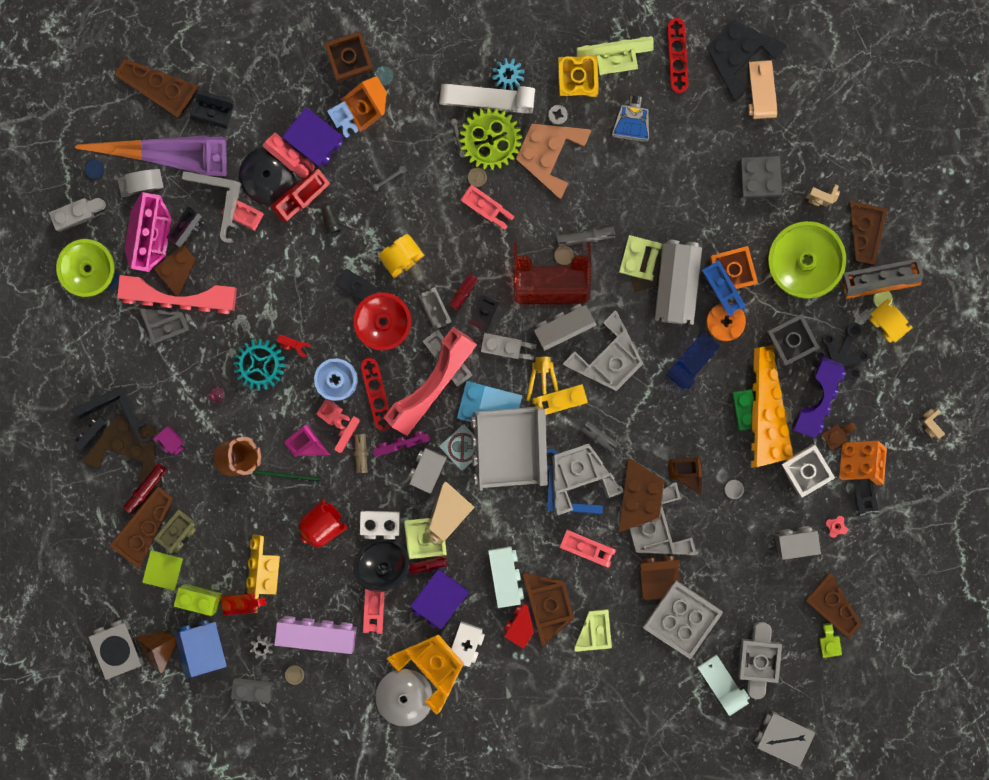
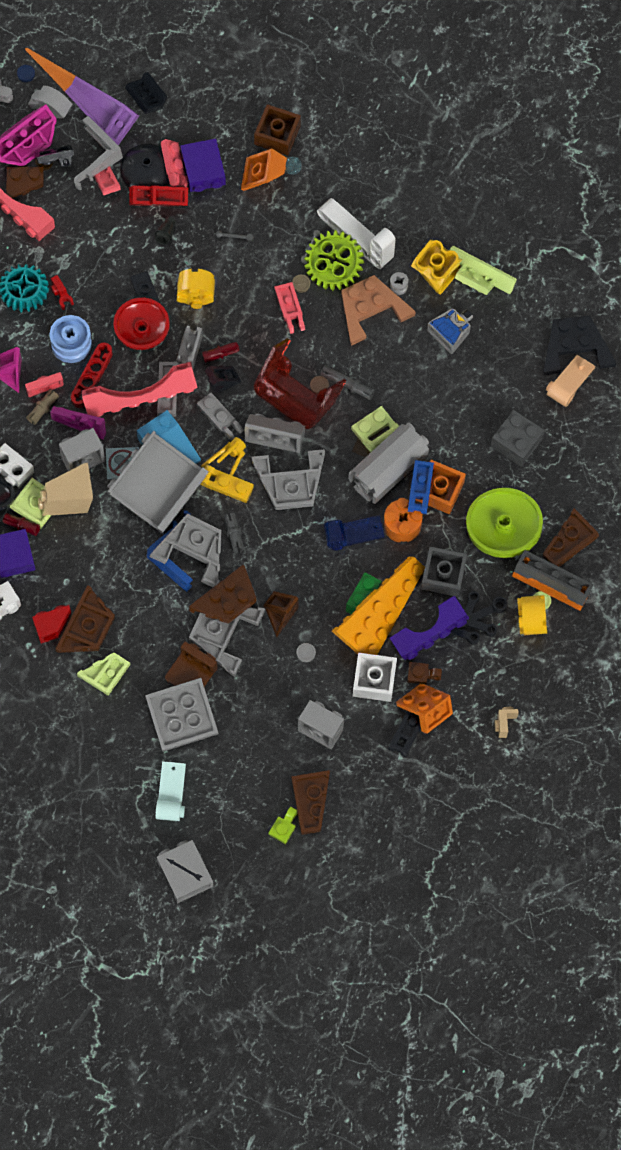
camera: 40 degrees right, 20 degrees down
reddish brown wing [114,59,200,118] -> none
coral plate [316,399,350,430] -> none
light blue plate [327,101,358,138] -> none
light aqua brick [489,546,524,608] -> none
medium azure gear [492,58,525,91] -> none
coral plate [560,530,616,568] -> none
red beam [667,18,688,94] -> none
light grey brick [737,622,782,699] -> none
tan bracket [805,184,840,207] -> none
coral plate [826,516,848,538] -> none

